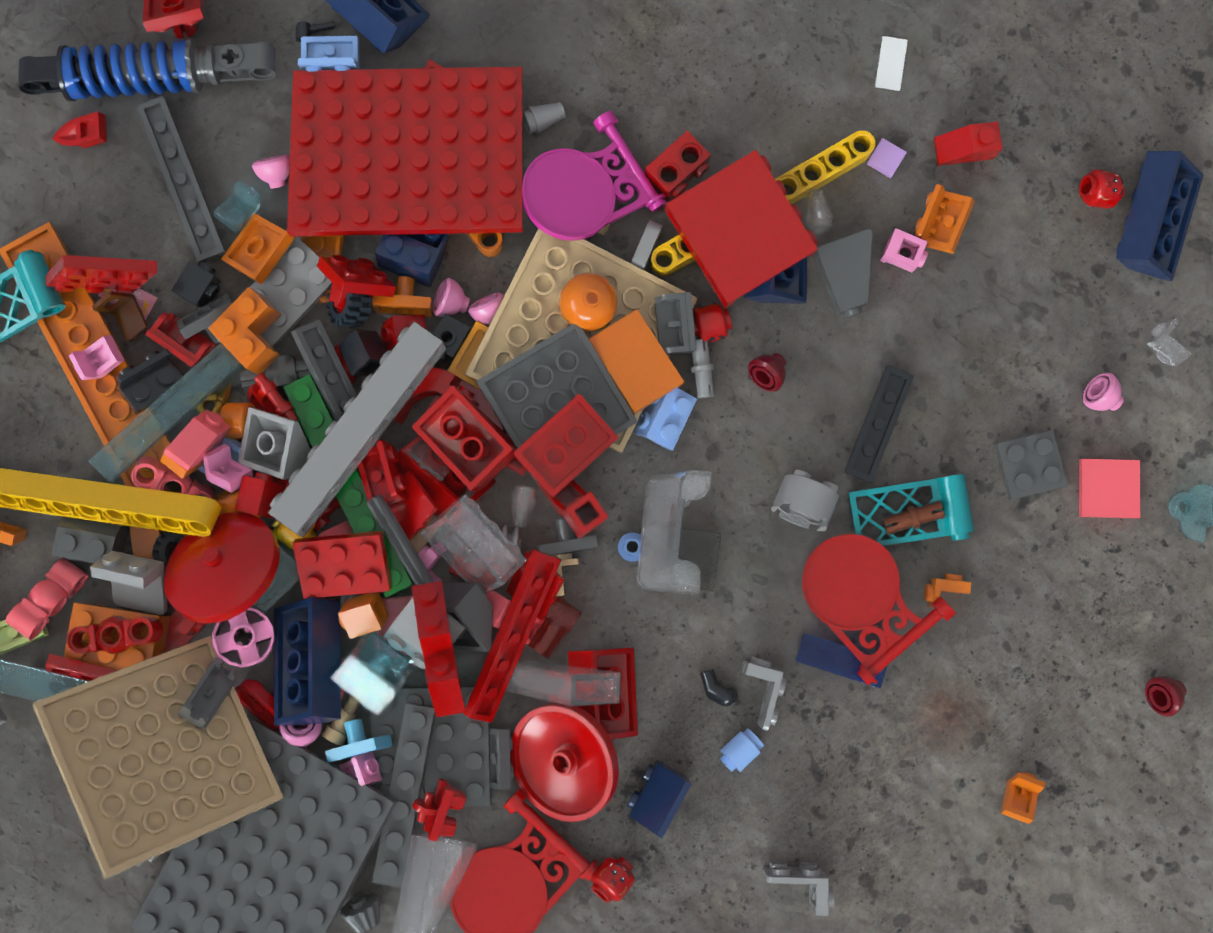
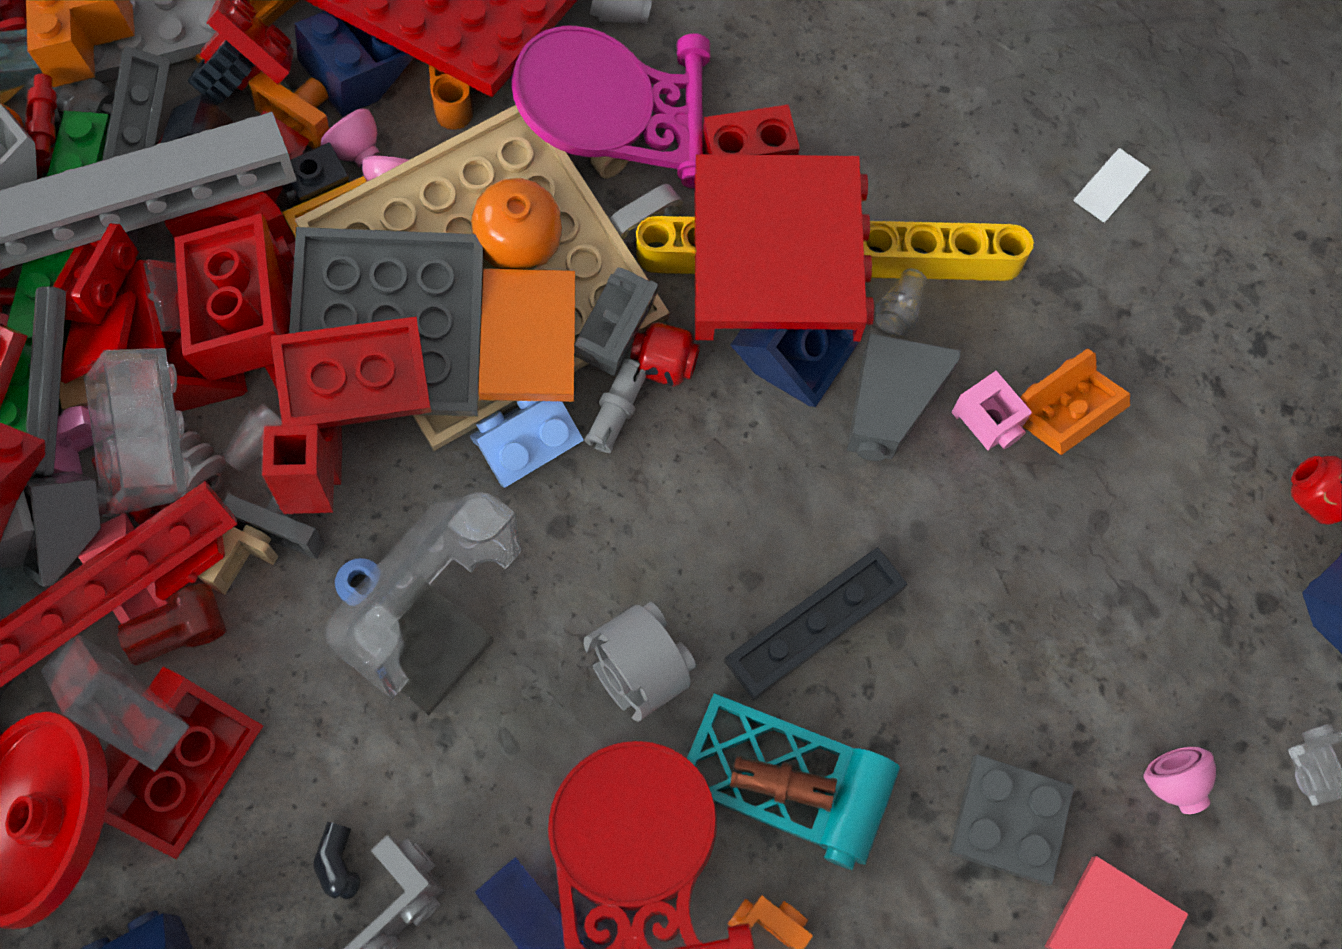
camera: 30 degrees right, 15 degrees down
dark red brick [748,353,786,392] -> none
lavender tile [867,138,907,179] -> none
red slope [934,121,1003,166] -> none

